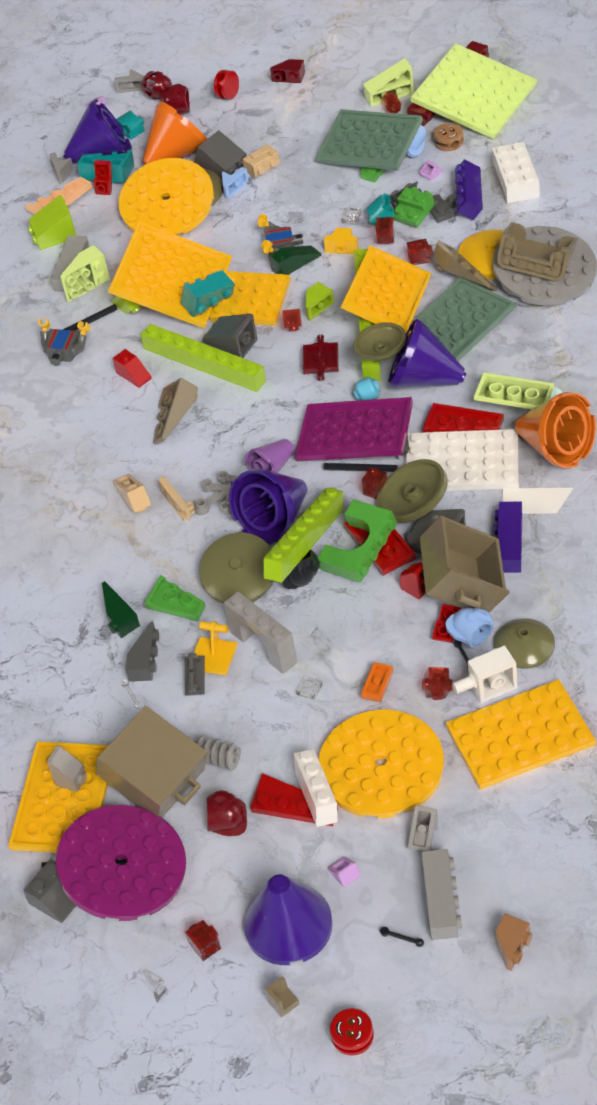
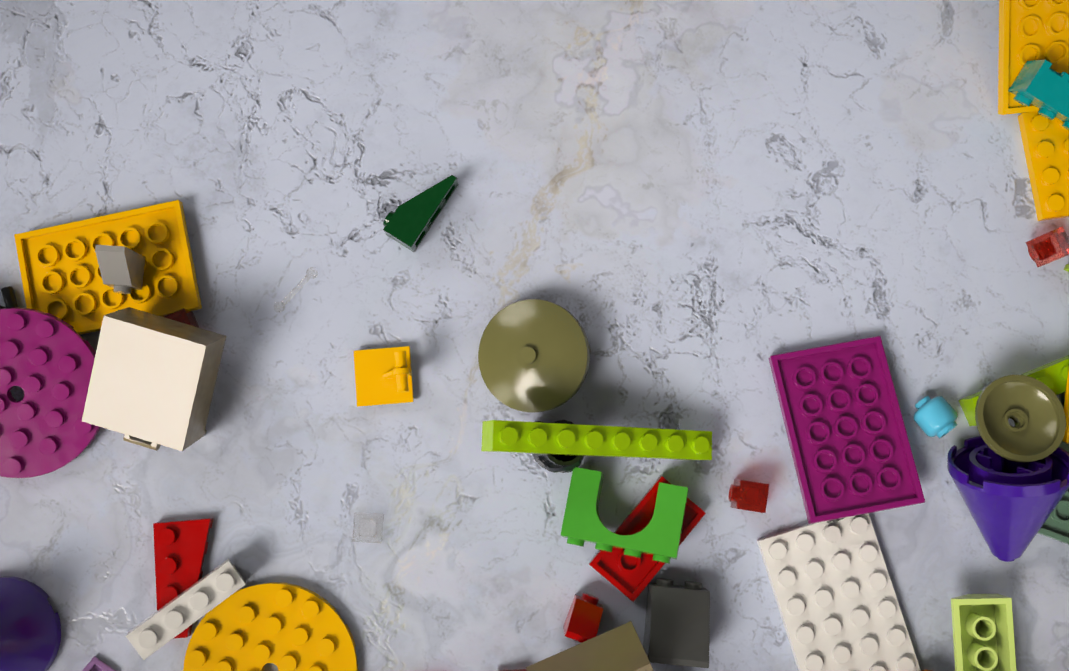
camera: 60 degrees right, 35 degrees up
red slope [112,349,152,388] -> none
tan slope [113,474,151,513] -> none
dark grey slope [126,622,159,682] -> none
lime brick [140,324,266,392] -> none
bright green wing [144,575,206,621] -> none
dark tan wedge [153,378,198,445] -> none
tan hinge [158,476,195,521] -> none
dark grey hinge [185,653,205,696] -> none
light grey plant [194,471,239,515] -> none
light grey piece [197,736,241,771] -> none
dark grey slope [203,313,258,358] -> none
dark red helmet [207,790,247,836] -> none
light grey arch [224,591,298,674] -> none
dark purple cone [229,469,308,544] -> none
medium lavender cone [245,439,294,473] -> none
dark red plate [303,334,339,381] -> none
black bar [324,463,398,472] -> none
orange plate [361,662,394,703] -> none
olive dish [377,459,448,523] -> none
red wing [423,403,504,432] -> none

